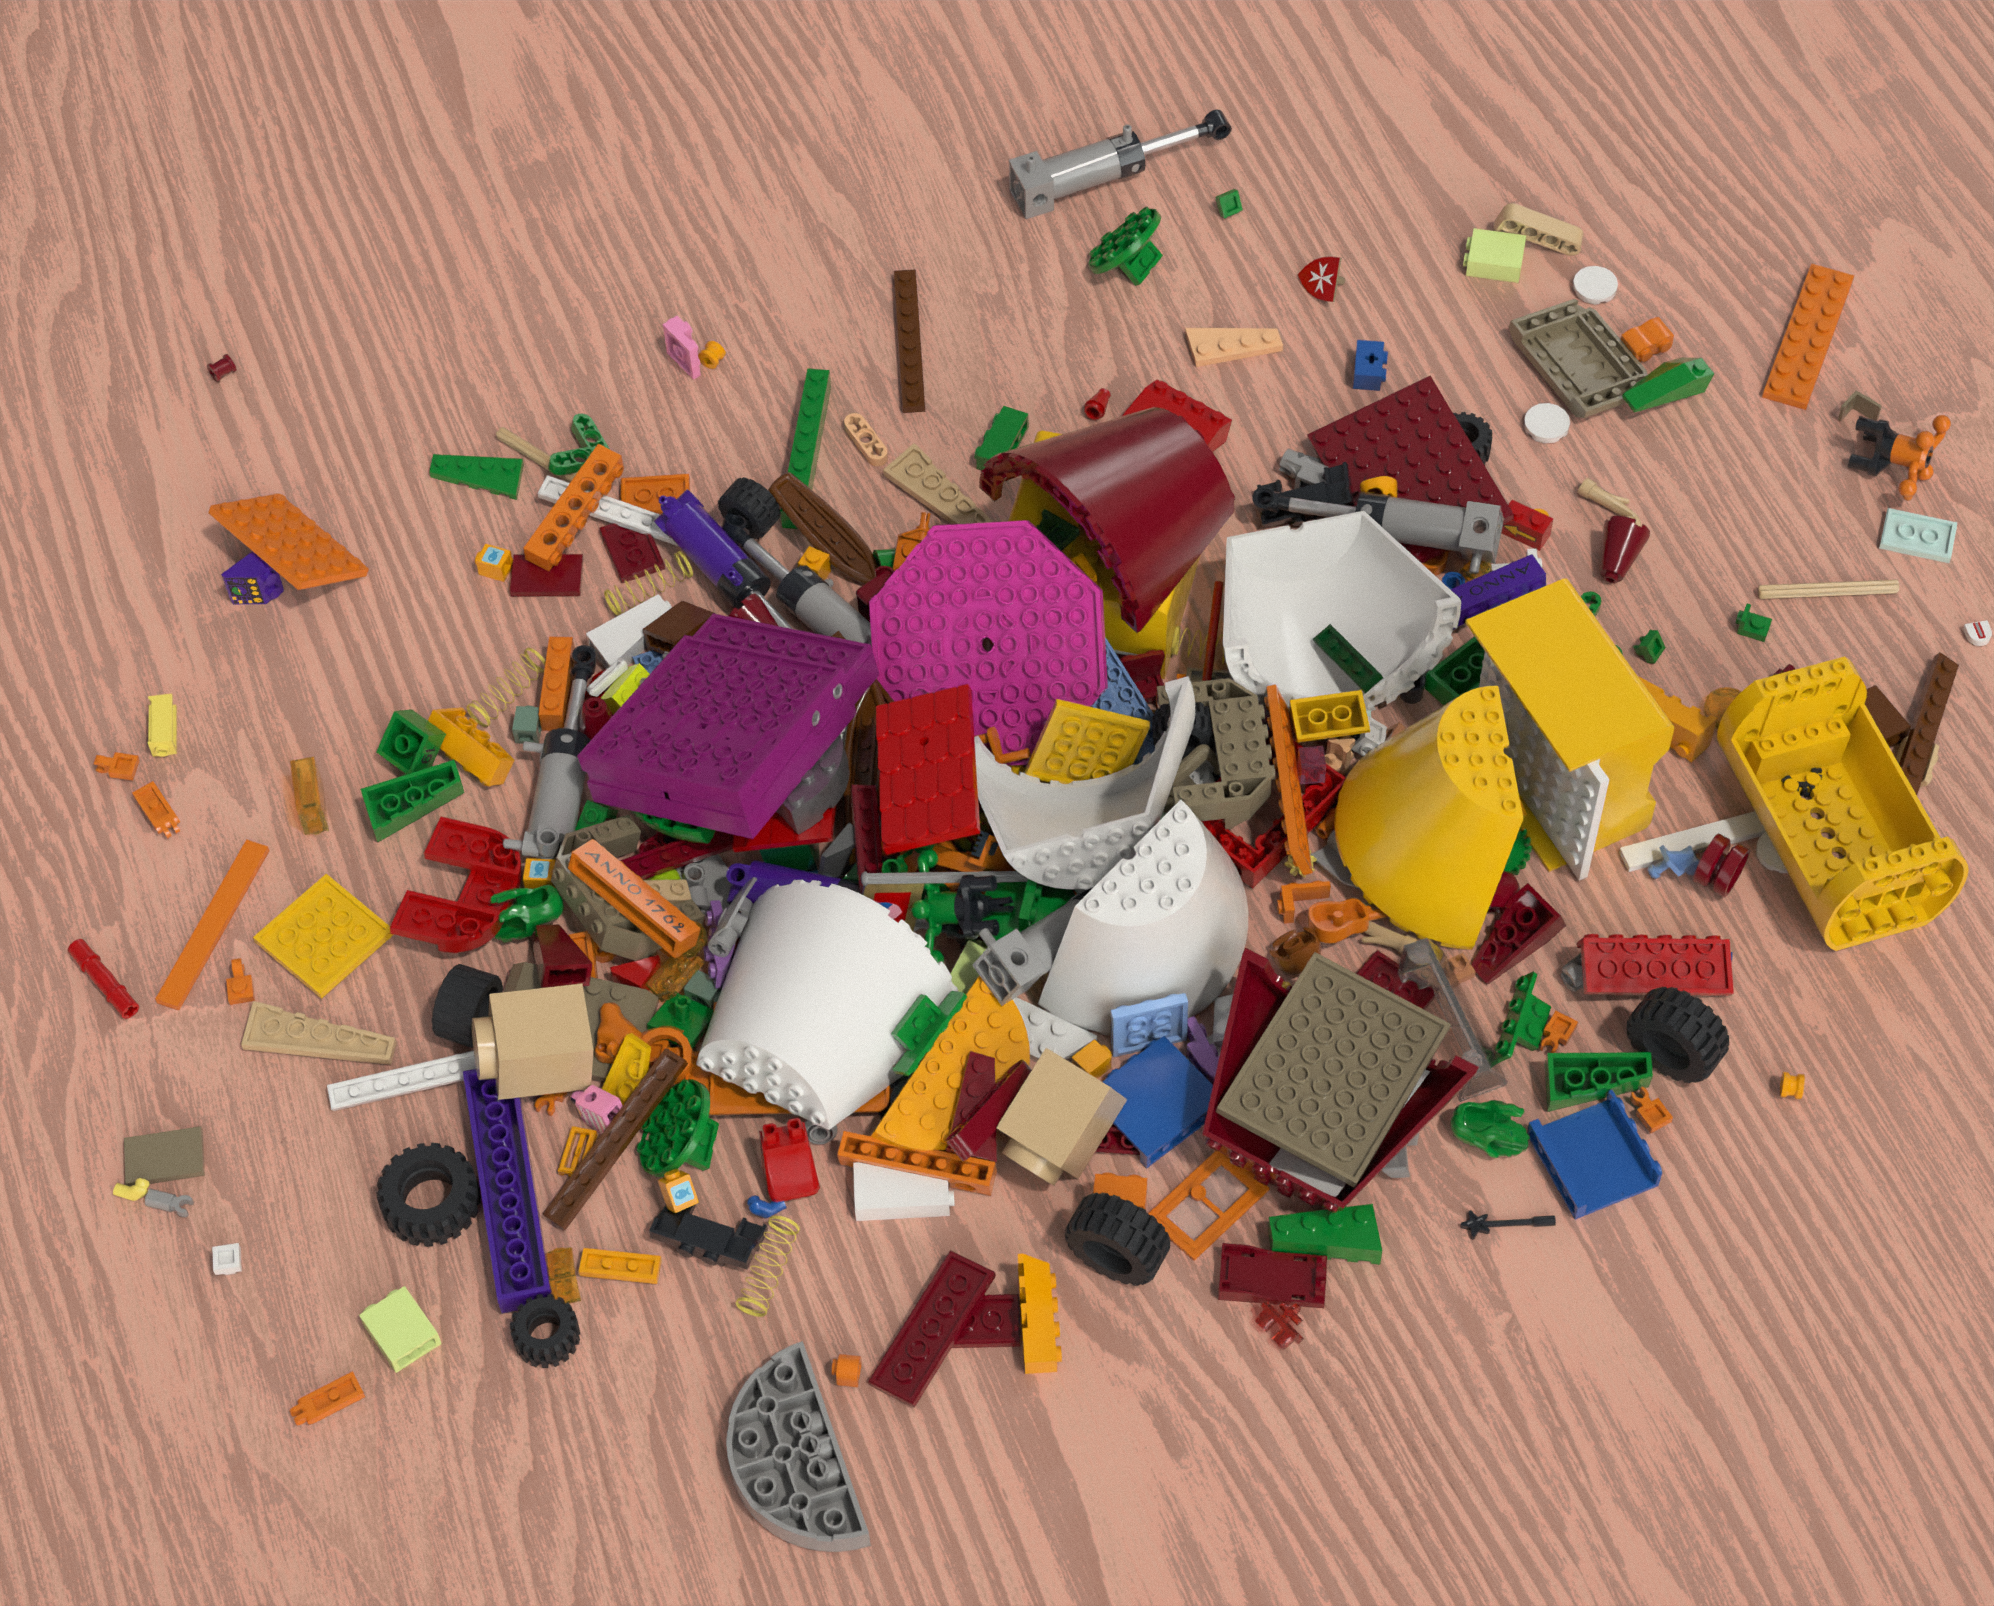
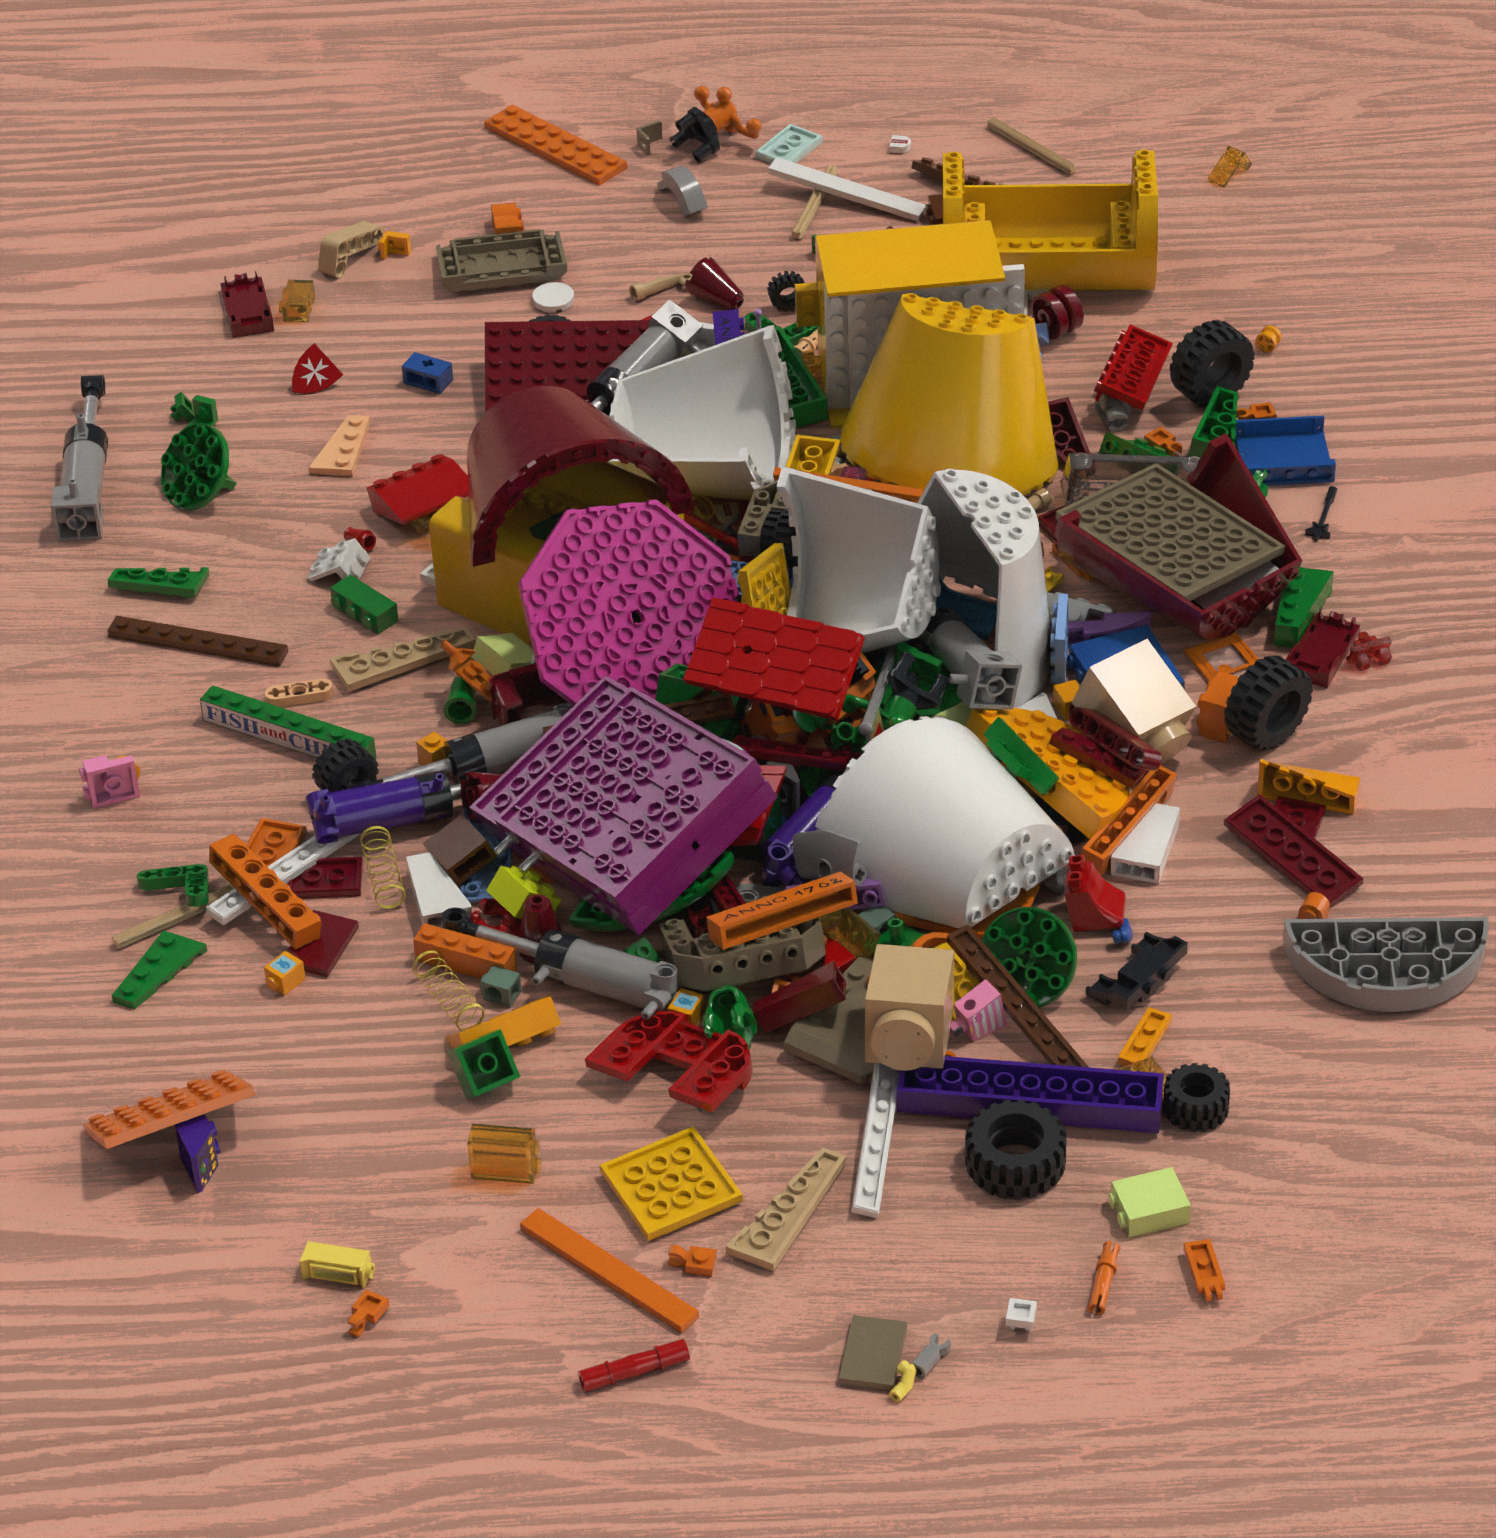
camera: 70 degrees left, 15 degrees down
orange hinge [132,781,180,839] -> none
green wedge [360,760,464,842] -> none
black tyre [432,964,503,1048] -> none
light orange tile [558,1126,598,1177] -> none
white tile [586,658,628,697] -> none
light orange brick [657,1169,699,1213] -> none
light yellow piece [736,1215,800,1317] -> none
reddish brown piece [768,472,879,584] -> none
dark green tile [1312,624,1383,694] -> none
light orange hair [1360,476,1397,498] -> none
yellowish green brick [1463,228,1526,283] -> none
white tile [1573,266,1618,305] -> none
green wedge [1622,357,1714,413] -> none
none -> green wing [108,567,209,598]
none -> green bracket [186,395,218,427]
none -> dark red piece [220,271,274,338]
none -> clear yellow brick [279,280,315,322]
none -> white bracket [307,538,370,582]
none -> light orange bracket [378,231,411,259]
none -> light grey arch [657,166,708,216]
none -> black tyre [767,271,805,312]
none -> white tile [768,157,925,222]
none -> orange pin [1087,1241,1120,1315]

